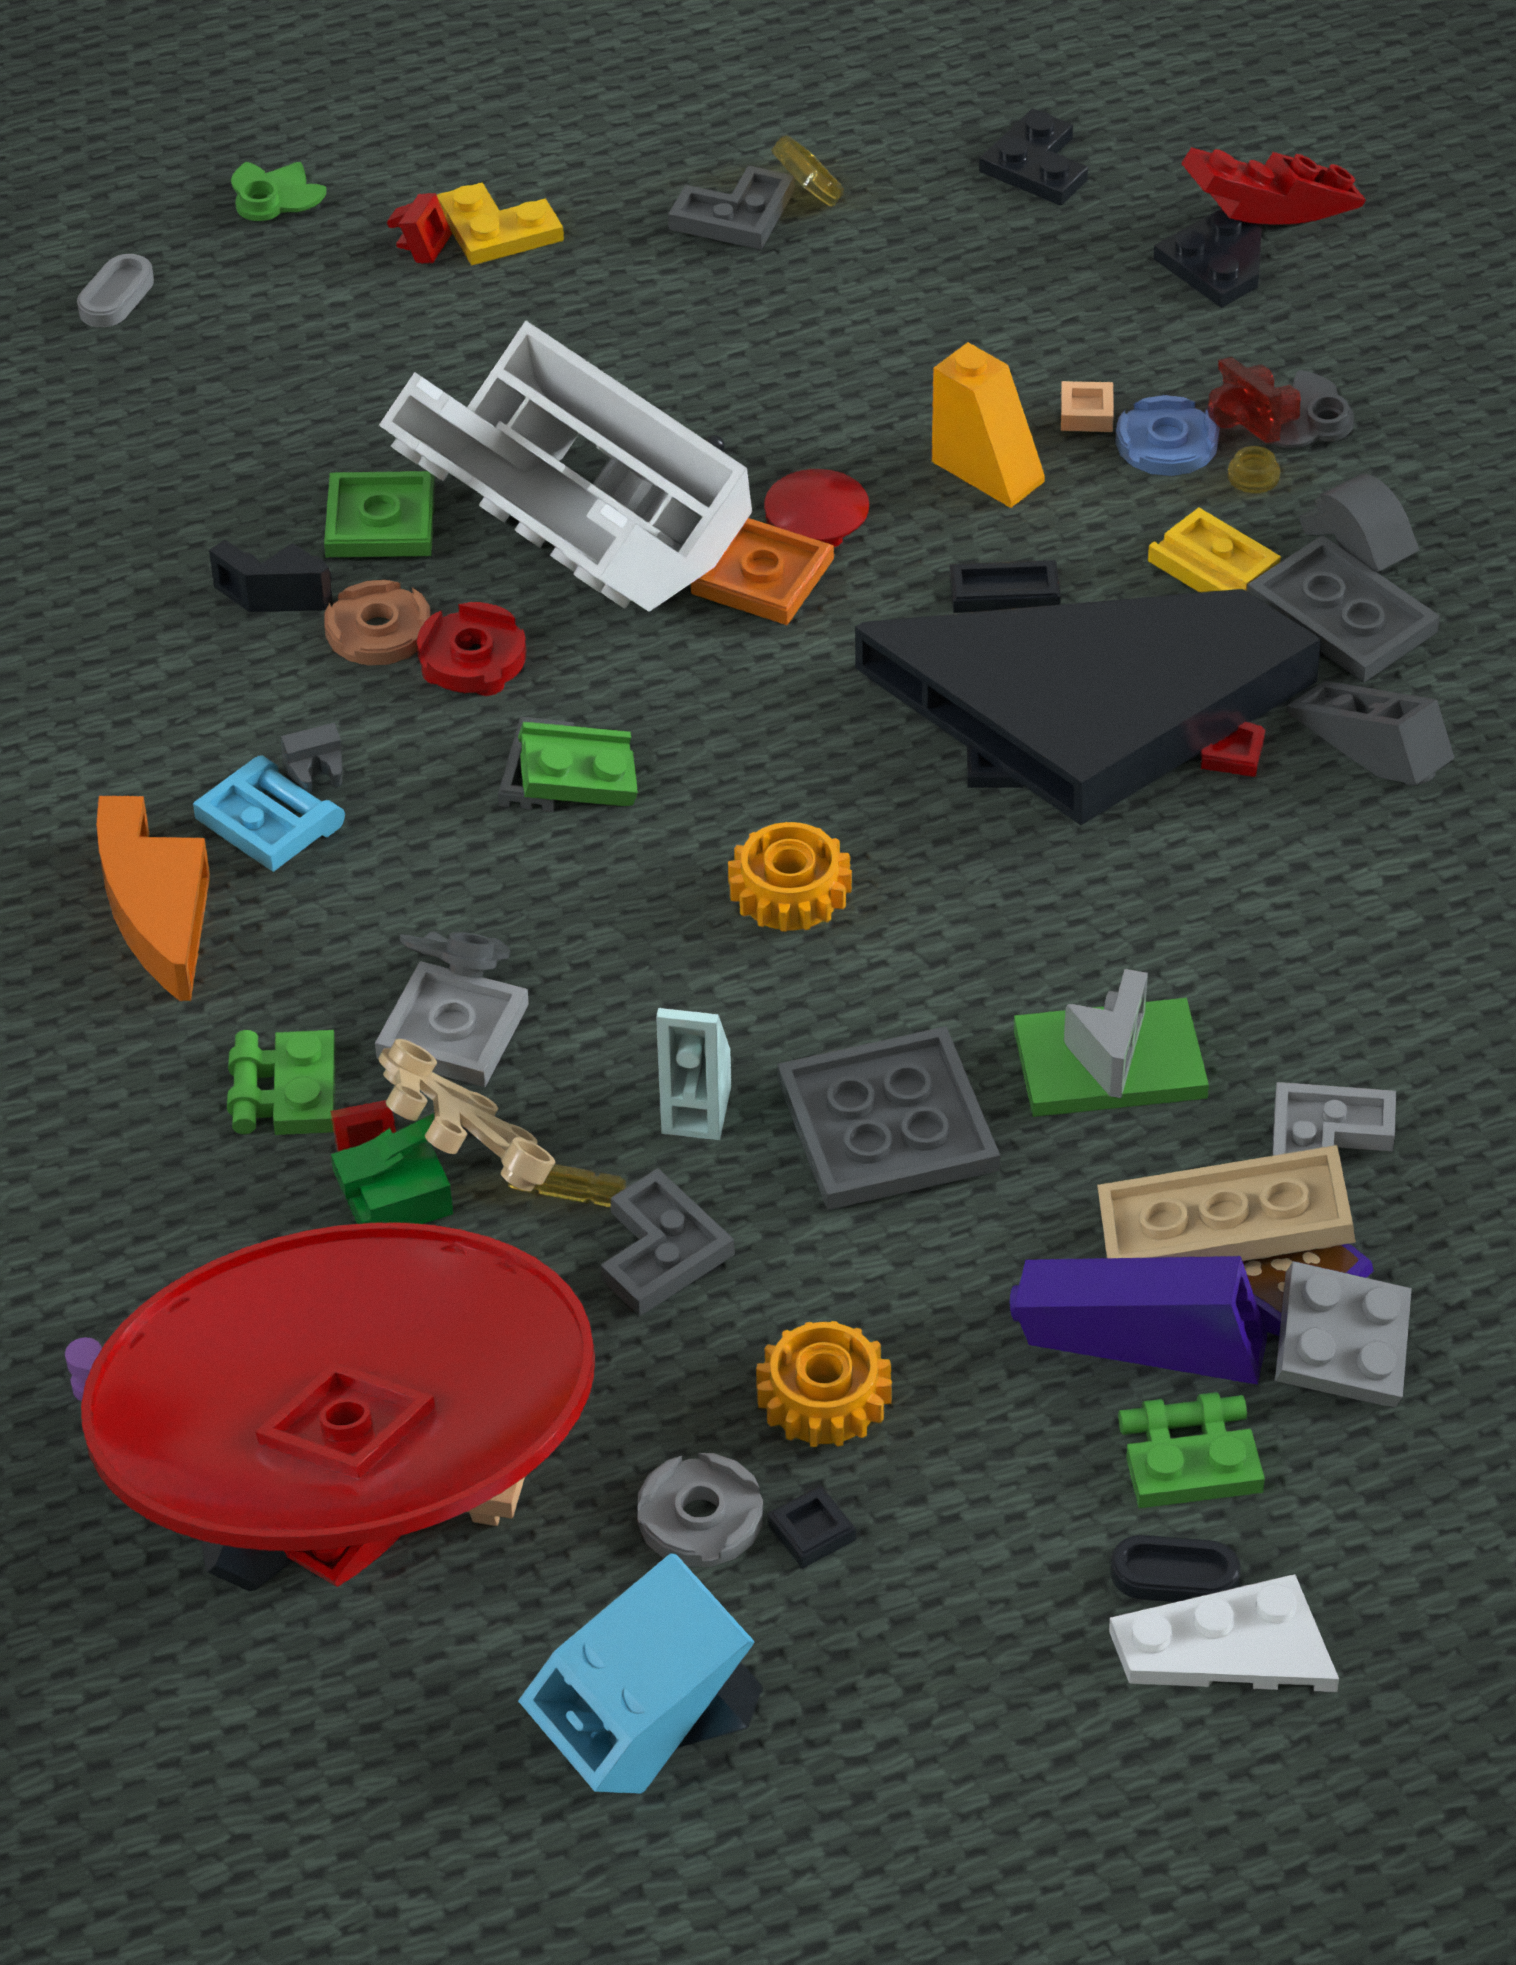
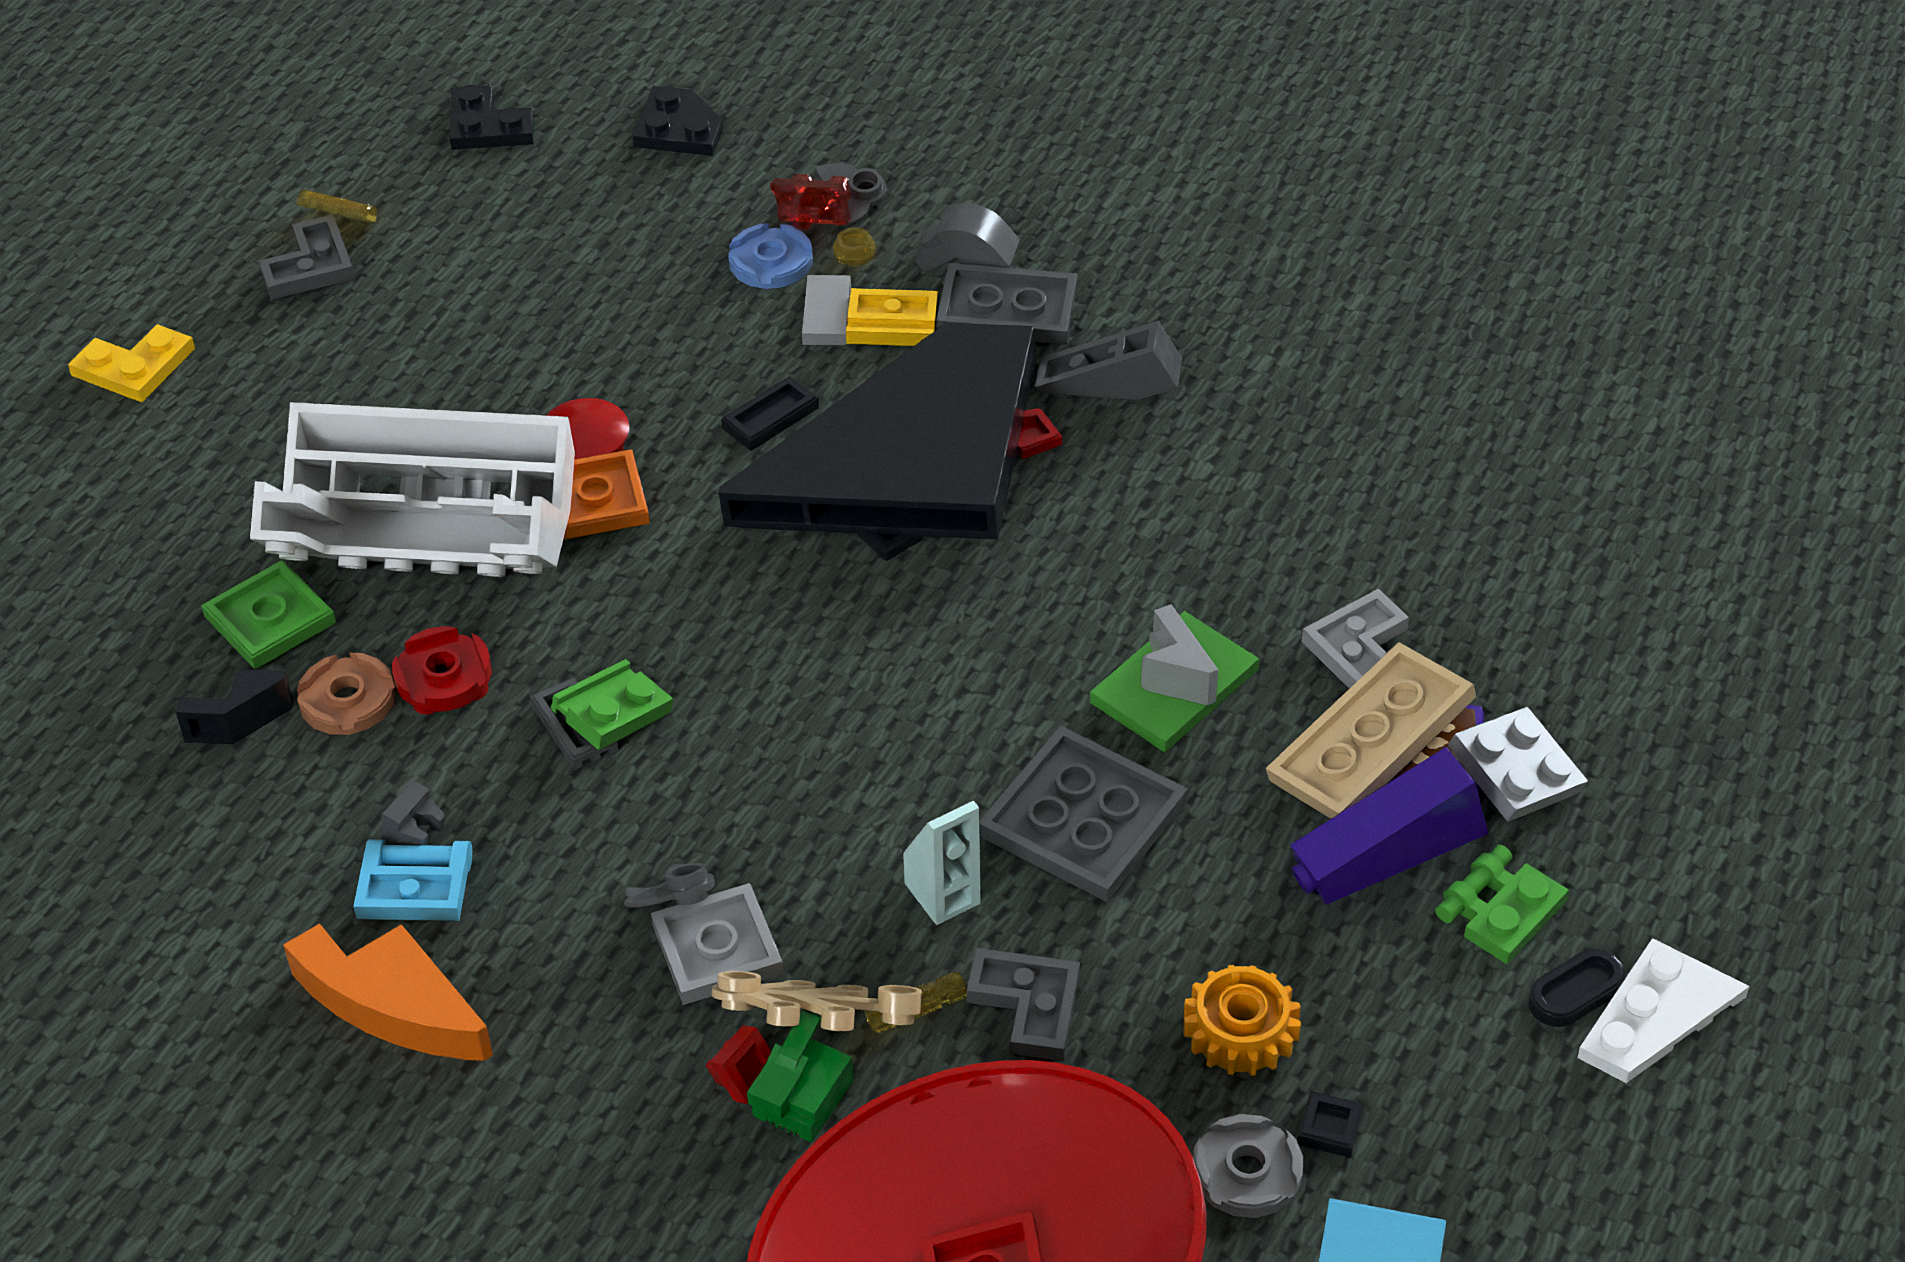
camera: 40 degrees left, 0 degrees up
bright green plate [227,1030,336,1135] -> none
red tile [387,193,452,264] -> none
light orange gear [728,822,852,932] -> none
light orange slope [932,342,1045,508] -> none
light nougat plate [1061,381,1113,432] -> none
red slope [1181,147,1366,225] -> none
none -> light grey tile [802,275,851,345]

